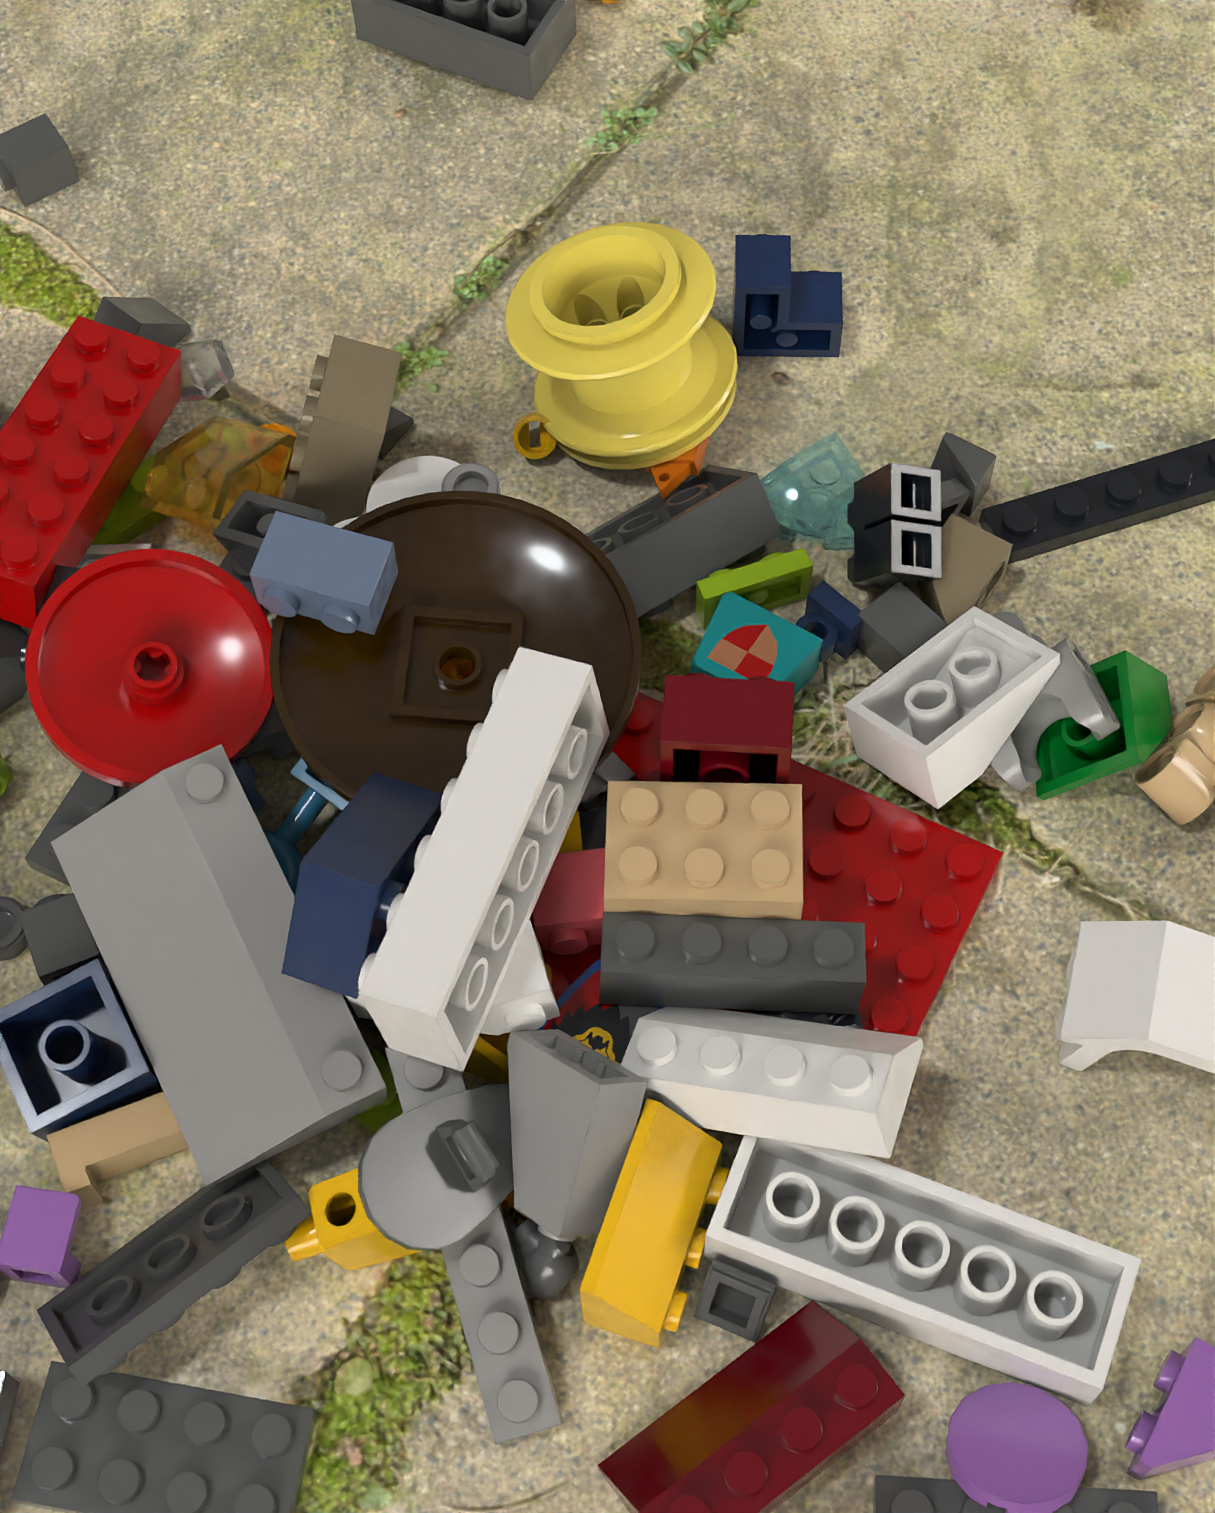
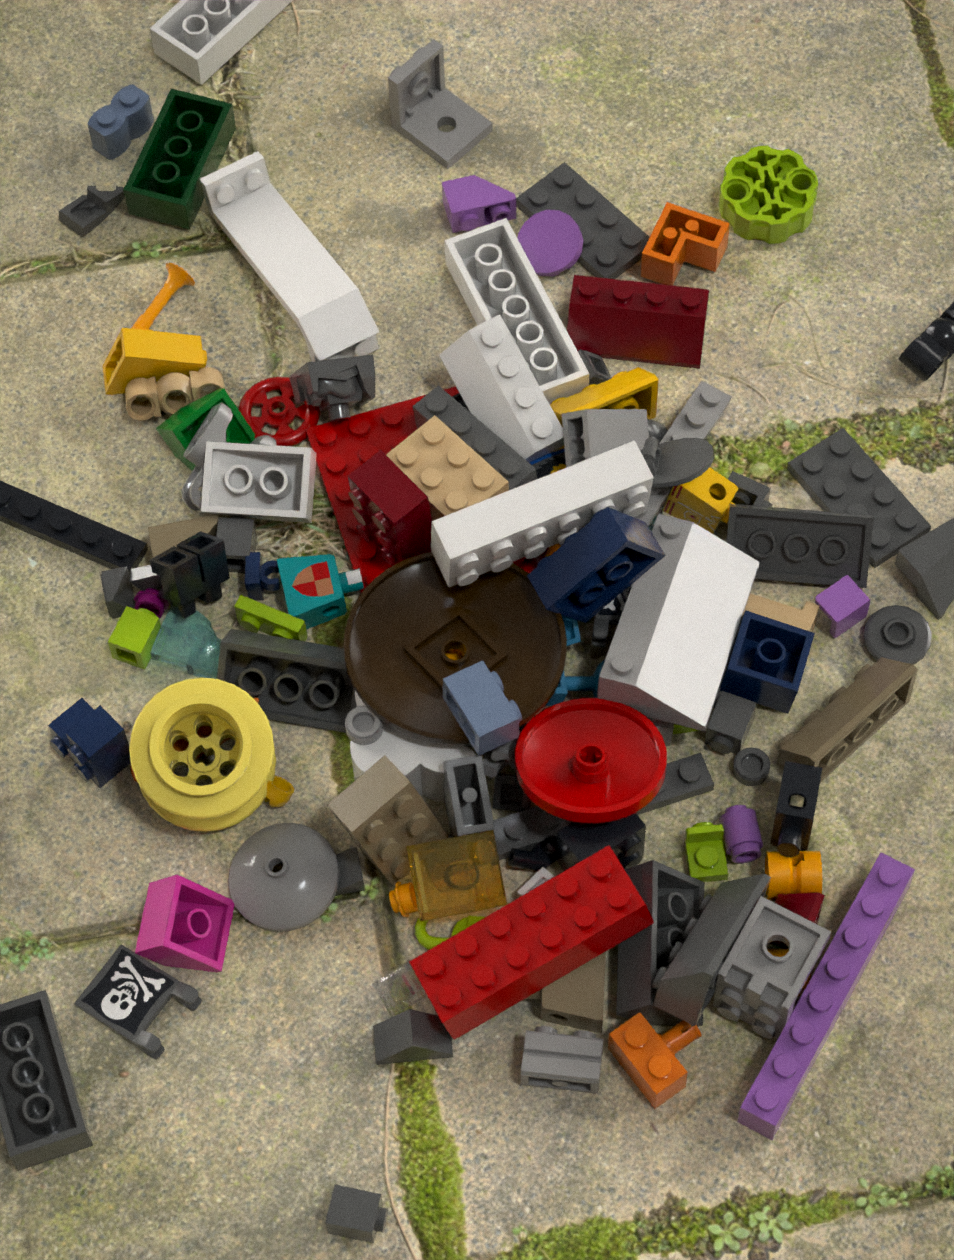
camera: 135 degrees left, 0 degrees up
none -> flag [74,944,202,1059]
none -> lime brick [108,606,163,670]
none -> dark pink slope [135,874,234,973]
none -> light grey dish [228,823,340,932]
none -> red plate [238,377,320,447]
none -> dark grey brick [289,354,375,422]
none -> dark grey bracket [728,471,773,507]

